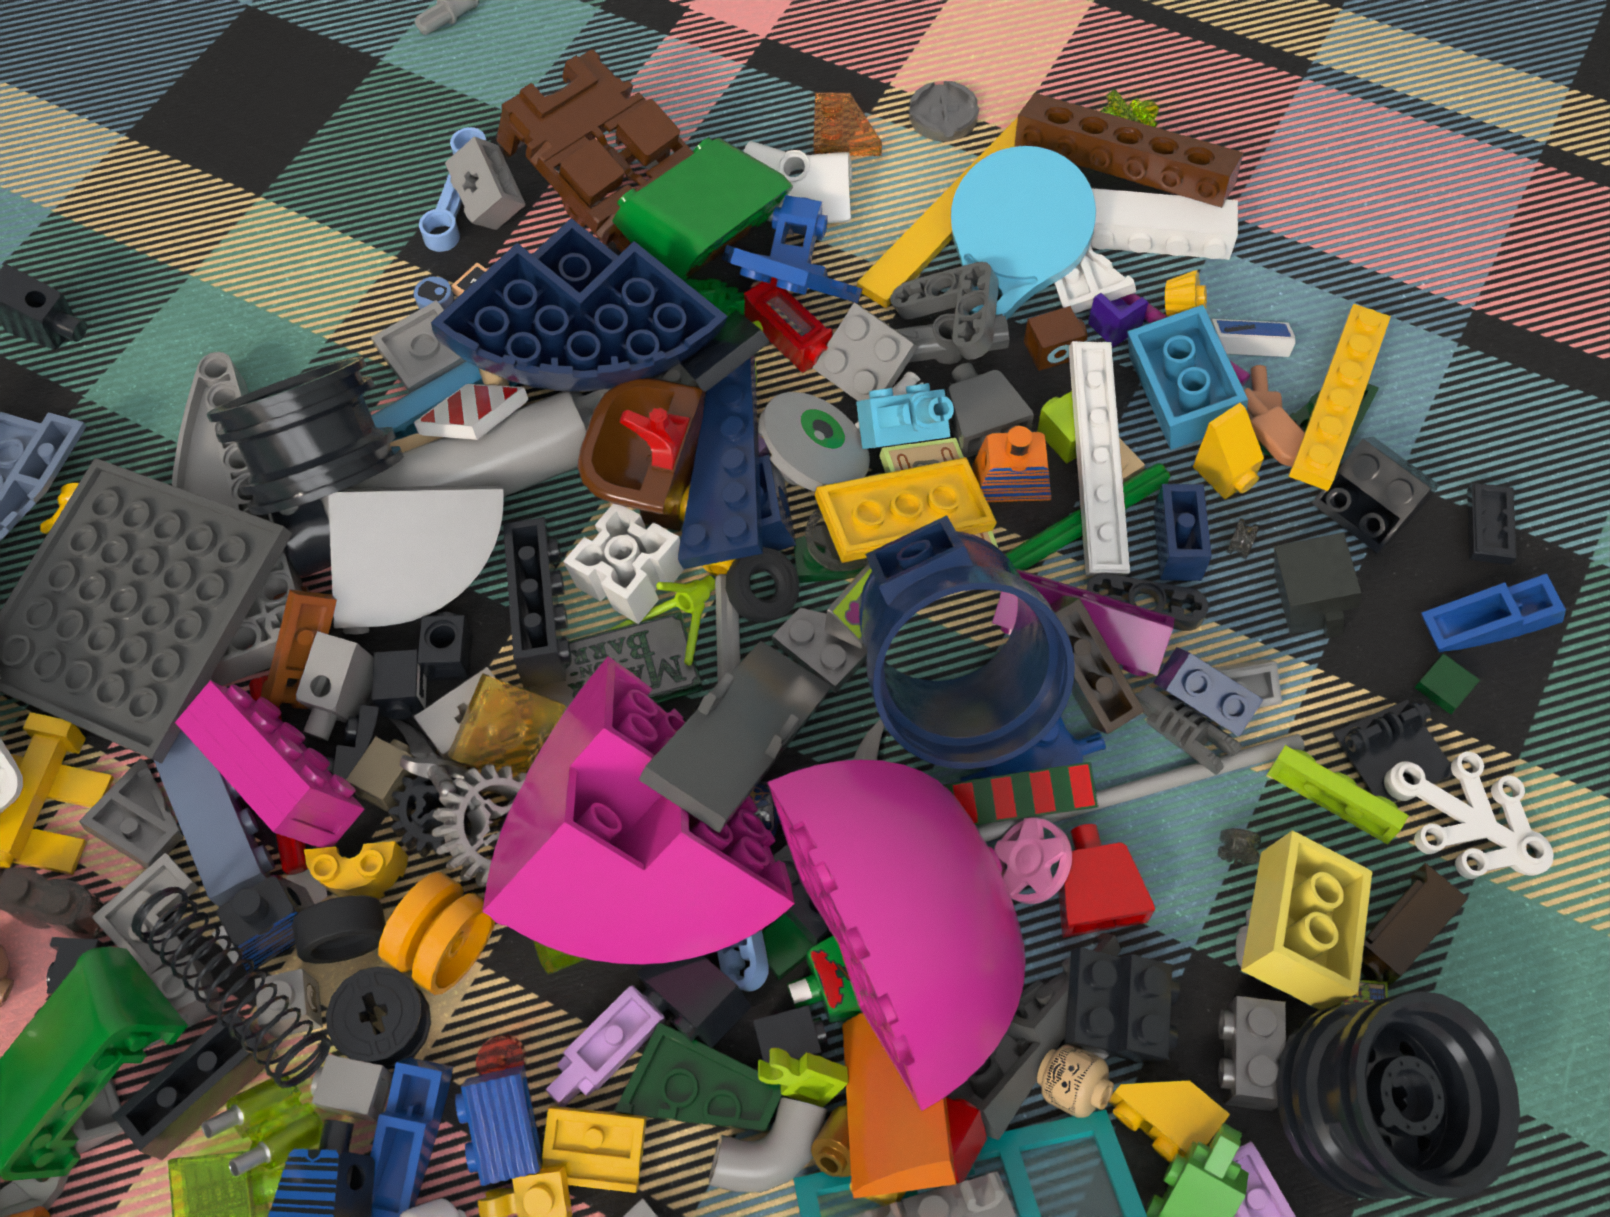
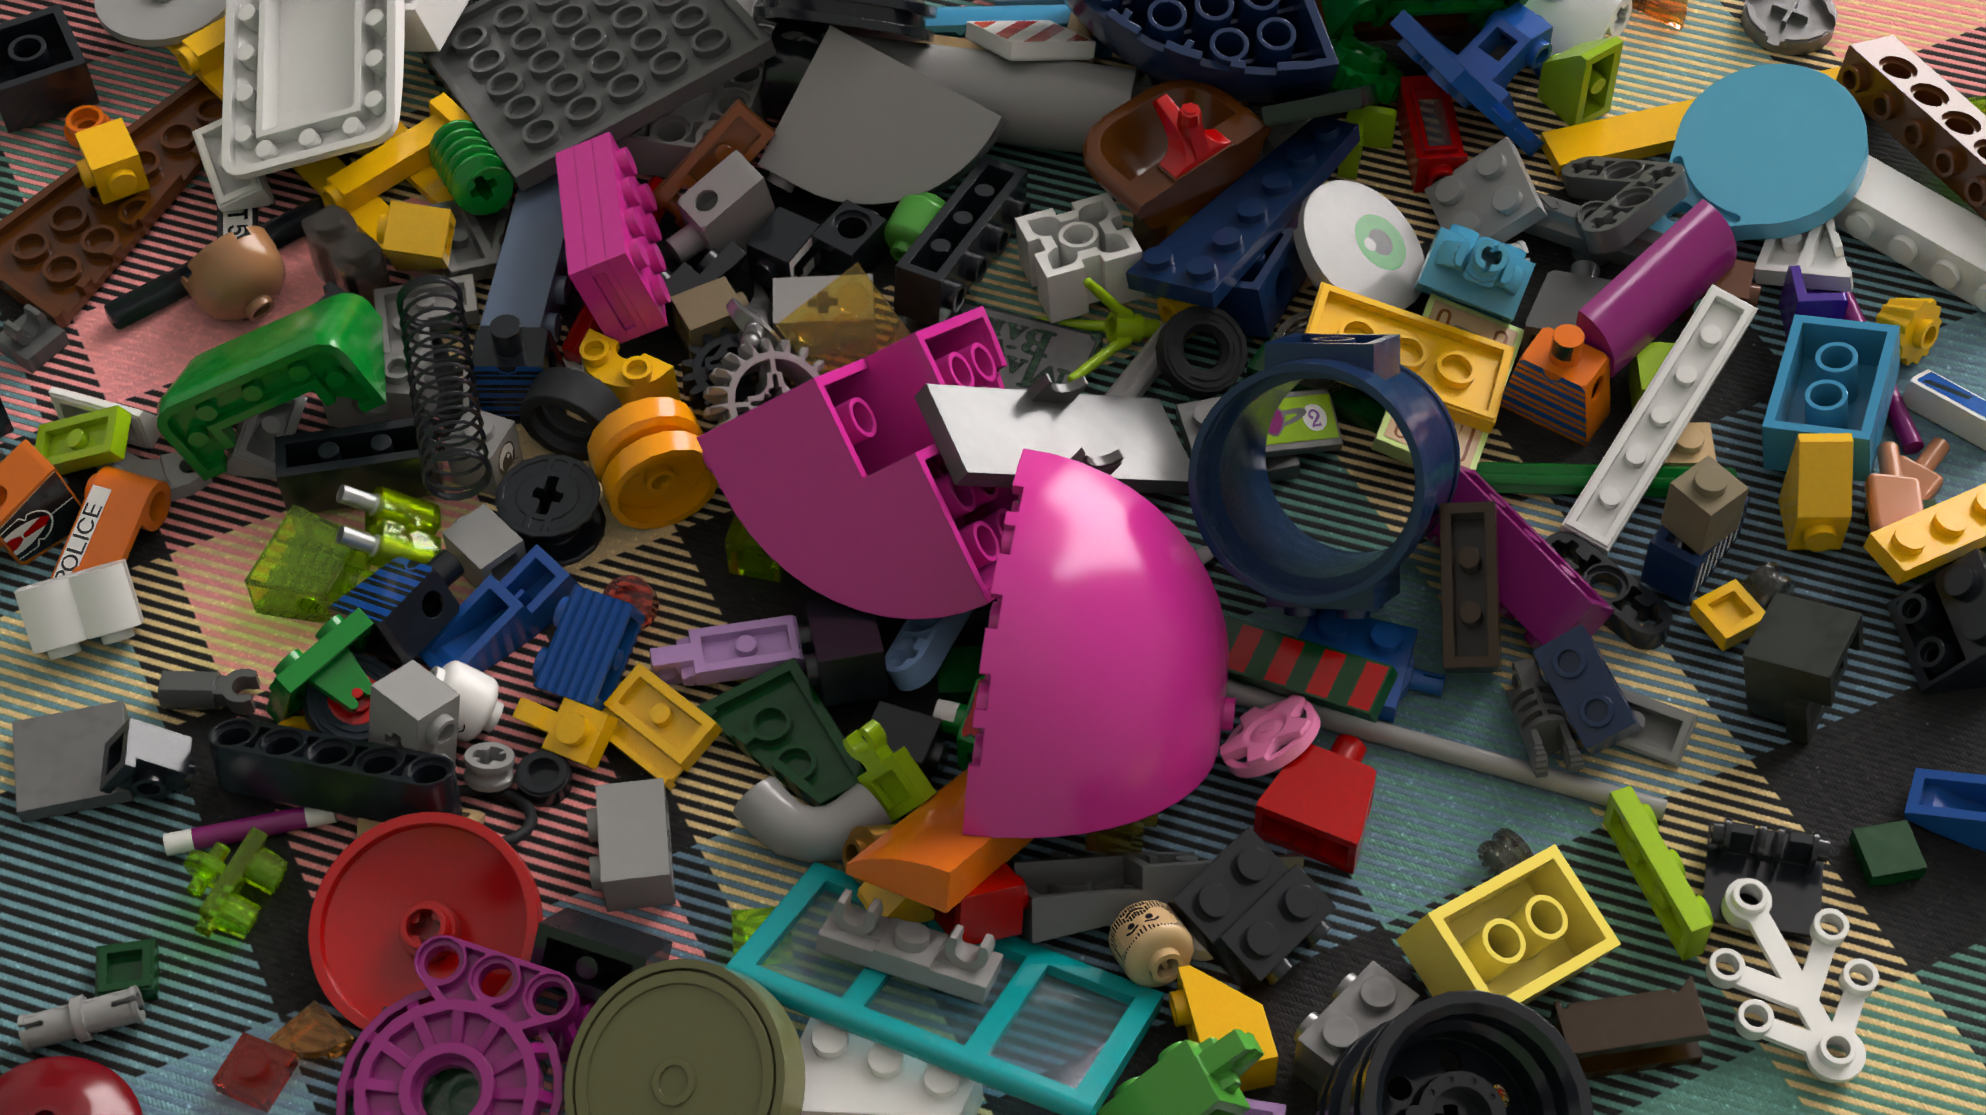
camera: 35 degrees right, 10 degrees down
none -> yellow slope [376,200,456,271]
none -> green piece [429,120,514,215]
none -> bright green head [884,192,946,262]
none -> lime slope [1537,36,1624,126]
none -> magenta brick [1576,199,1737,378]
none -> dark tan brick [1660,455,1749,556]
none -> yellow plate [1689,579,1766,651]

